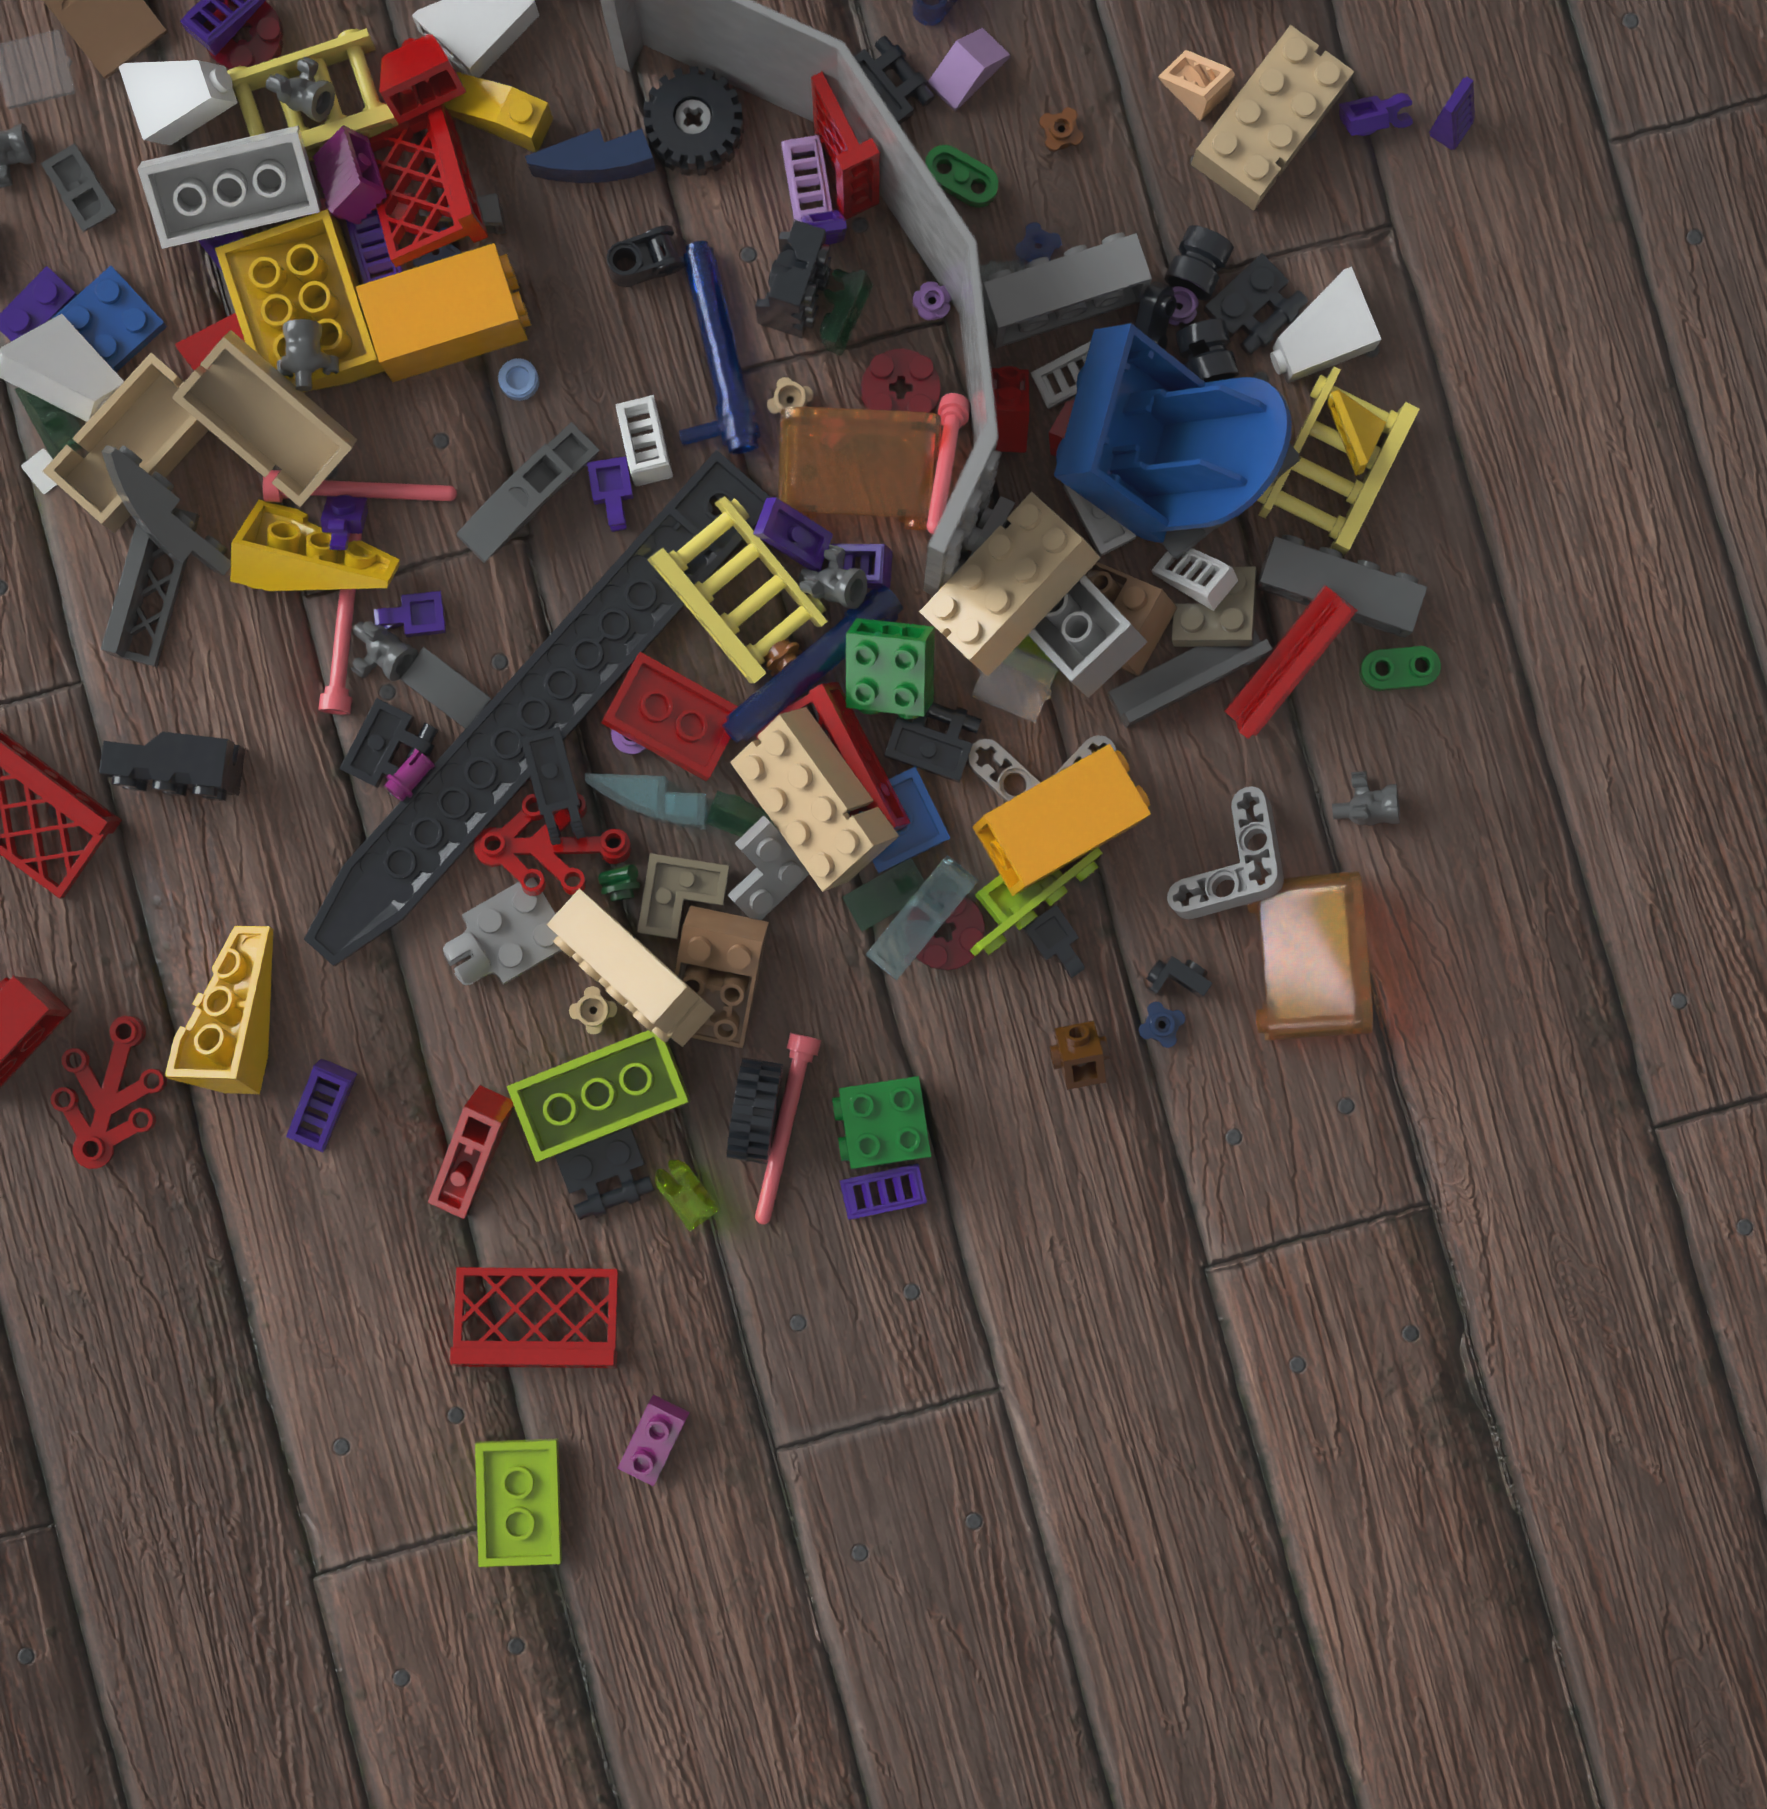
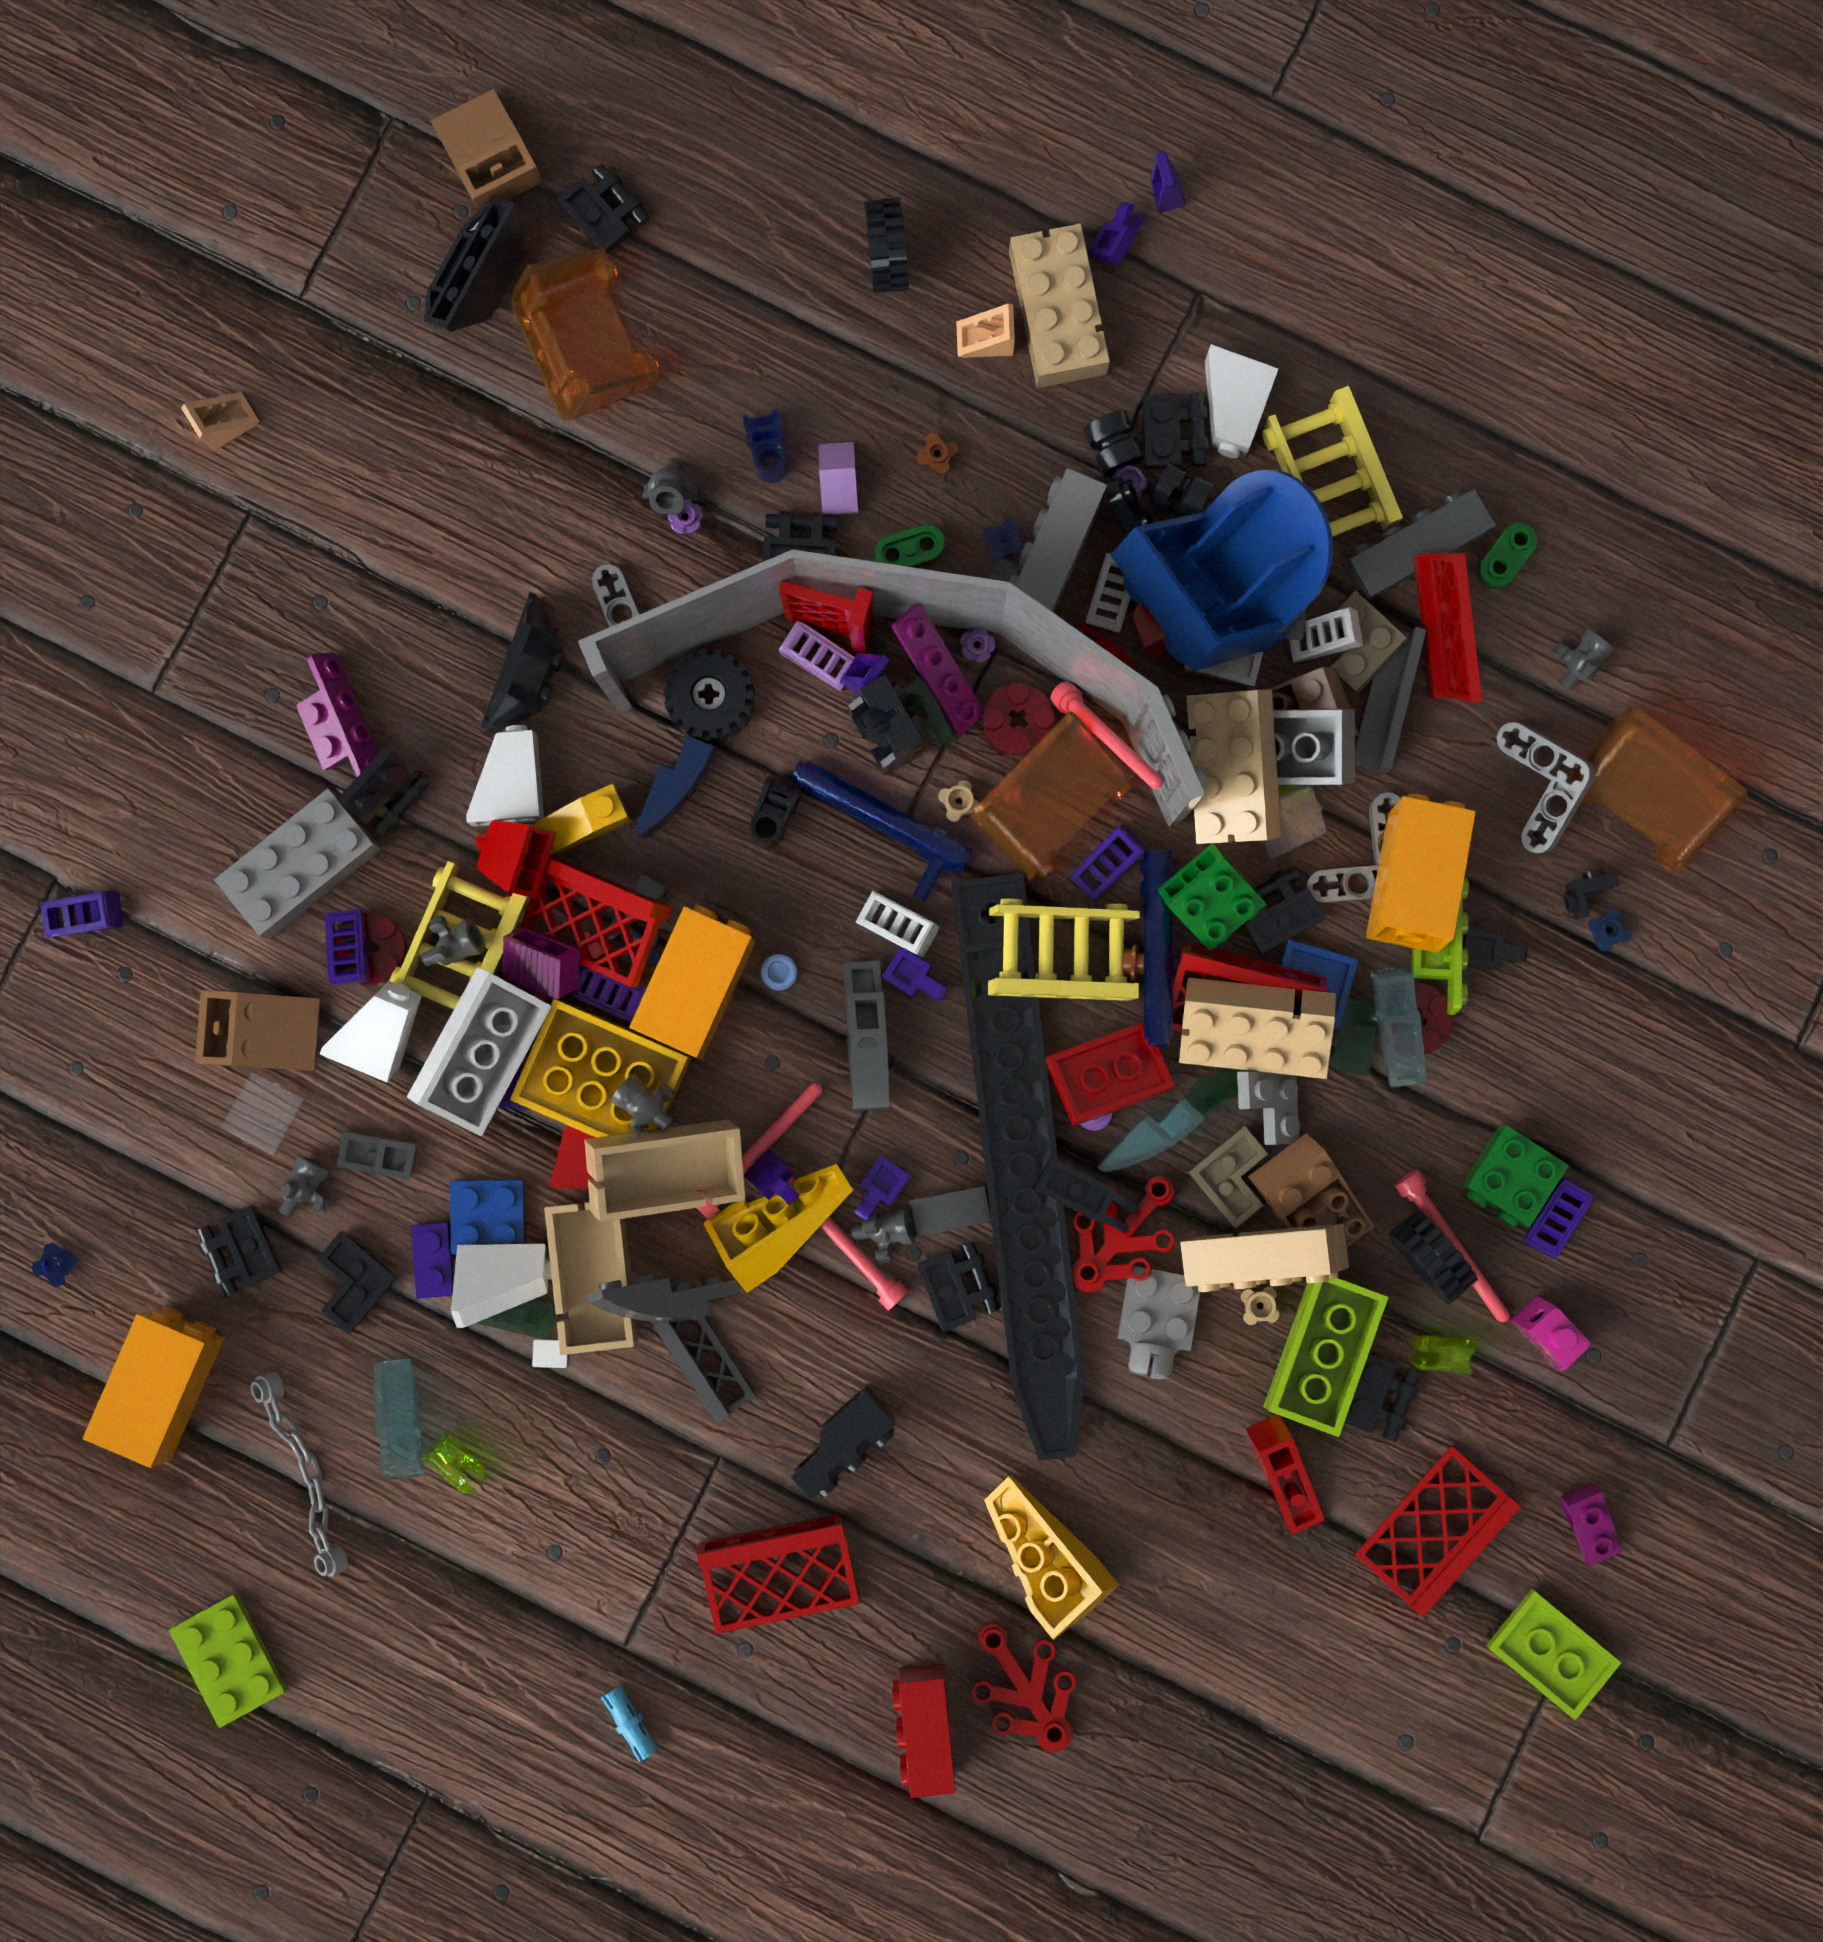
camera: 40 degrees left, 0 degrees up
dark purple slope [286,1059,357,1152] -> none
magenta pin [384,749,435,802] -> none
dark green plate [598,864,641,902] -> none
dark purple plate [753,497,833,570] -> none
dark grey piece [799,544,867,609] -> none
reddish brown brick [1049,1021,1110,1090] -> none
yellow slope [1327,389,1386,476] -> none
none -> magenta bracket [892,603,984,735]
none -> dark pink torso [1510,1296,1592,1372]

